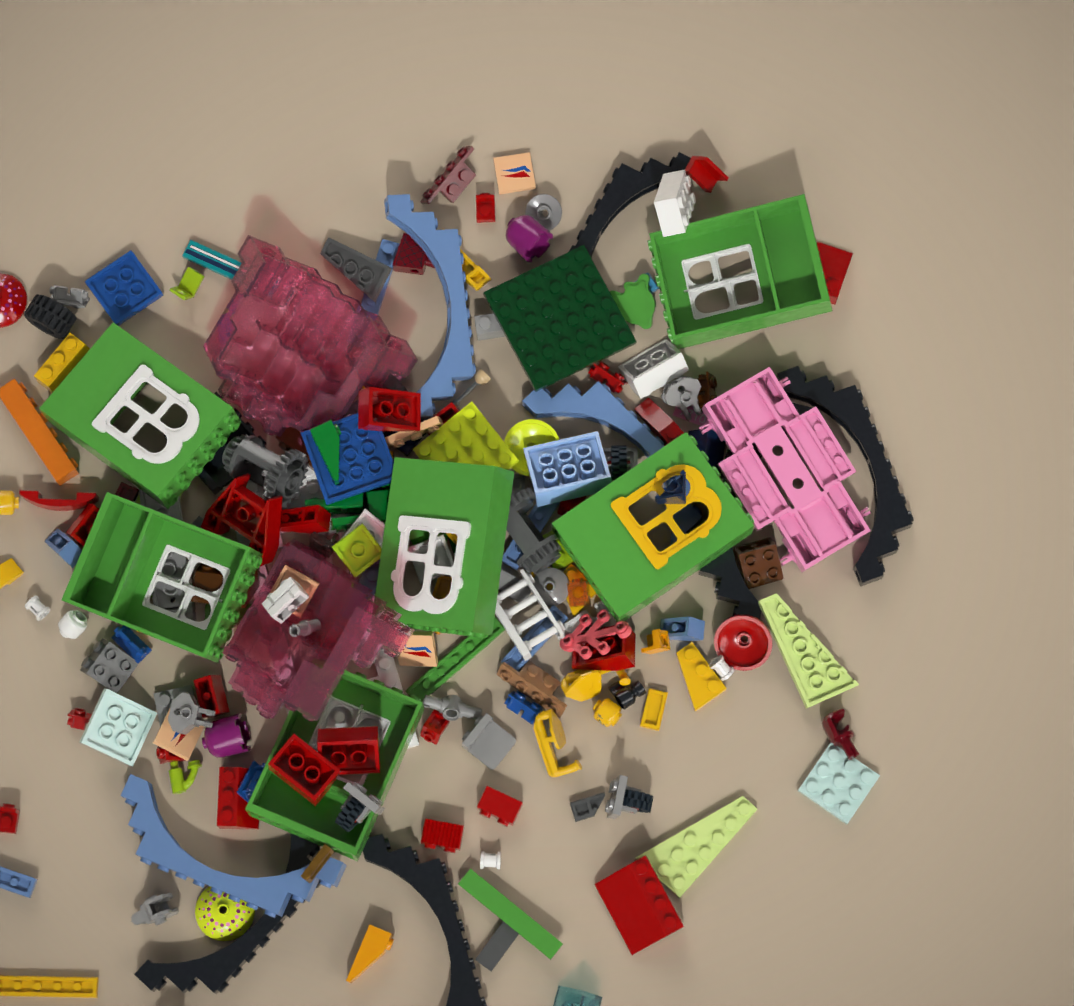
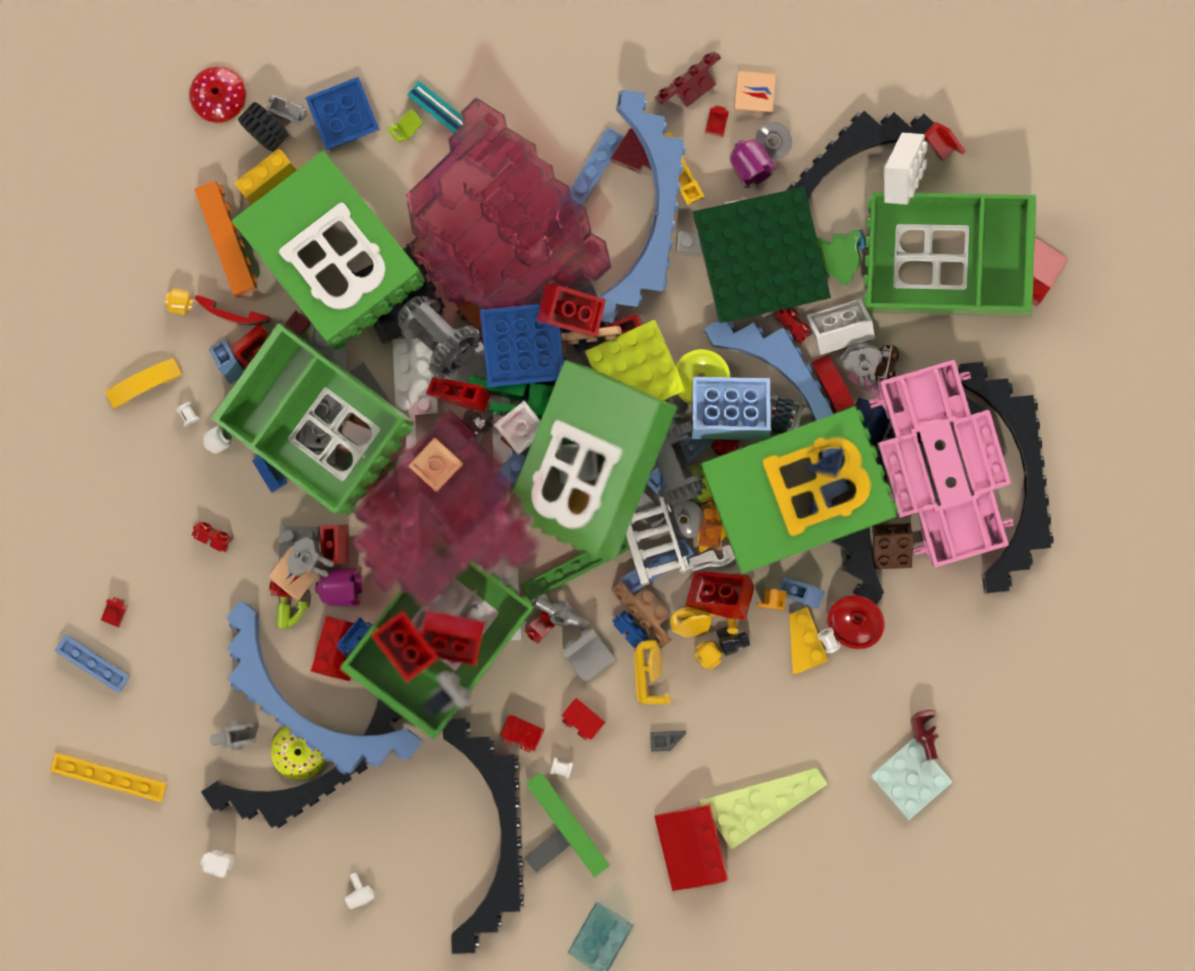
camera: 15 degrees right, 10 degrees up
dark grey bracket [80,638,138,693] -> none
light aqua plate [80,688,157,766] -> none
red wedge [201,473,283,567] -> none
white brick [262,577,310,624] -> none
light grey pin [289,619,321,637] -> none
pearl gold tile [301,844,334,883] -> none
green slope [310,420,341,485] -> none
dark grey wing [320,237,392,302] -> none
lime tile [331,523,382,578] -> none
light orange slope [346,924,394,983] -> none
light nougat tile [394,631,438,667] -> none
hinge [452,369,491,406] -> none
coral plant [560,609,632,659] -> none
plate [605,775,653,819] -> none
yellow tile [640,688,668,731] -> none
yellowish green wing [758,593,859,709] -> none

